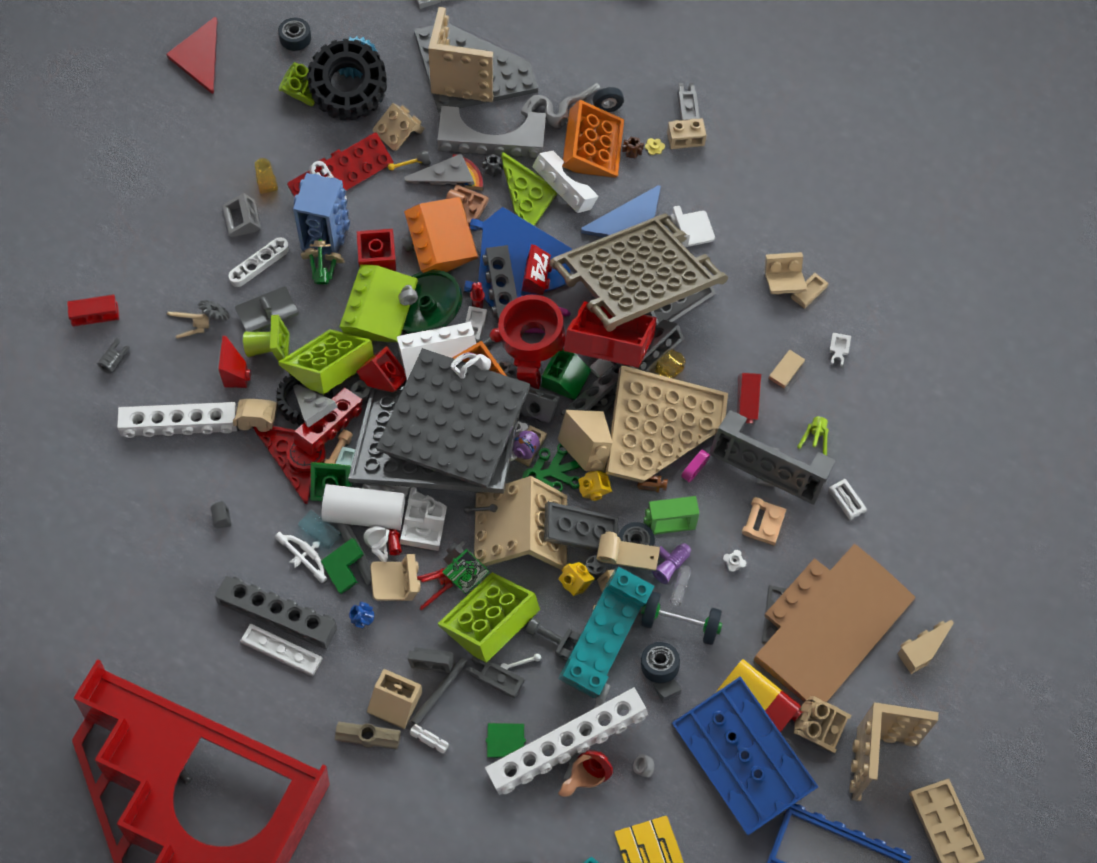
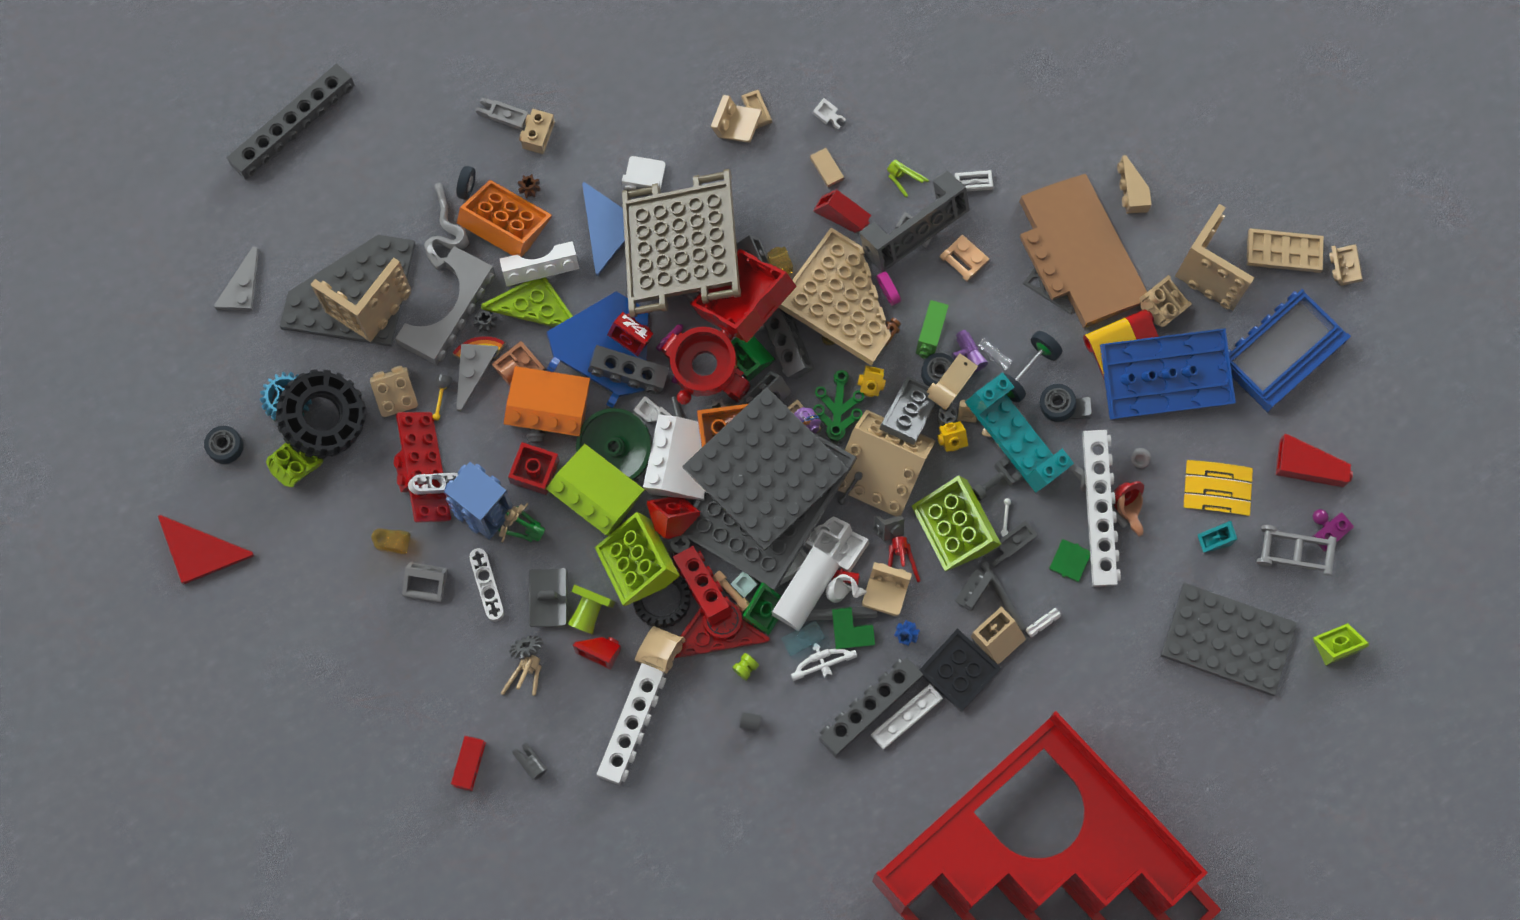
camera: 65 degrees left, 10 degrees up
light grey wing [293,384,337,427] -> none
dark tan piece [335,722,401,750] -> none
light grey tile [398,285,418,305] -> none
piece [442,549,490,594] -> none
white piece [451,353,491,379] -> none
red axle [470,282,485,308] -> none
tan slope [558,410,613,472] -> none
light yellow plant [645,138,665,155] -> none
white plate [723,550,746,572] -> none
none -> lime wheel [732,653,759,681]
none -> black plate [919,628,1002,712]

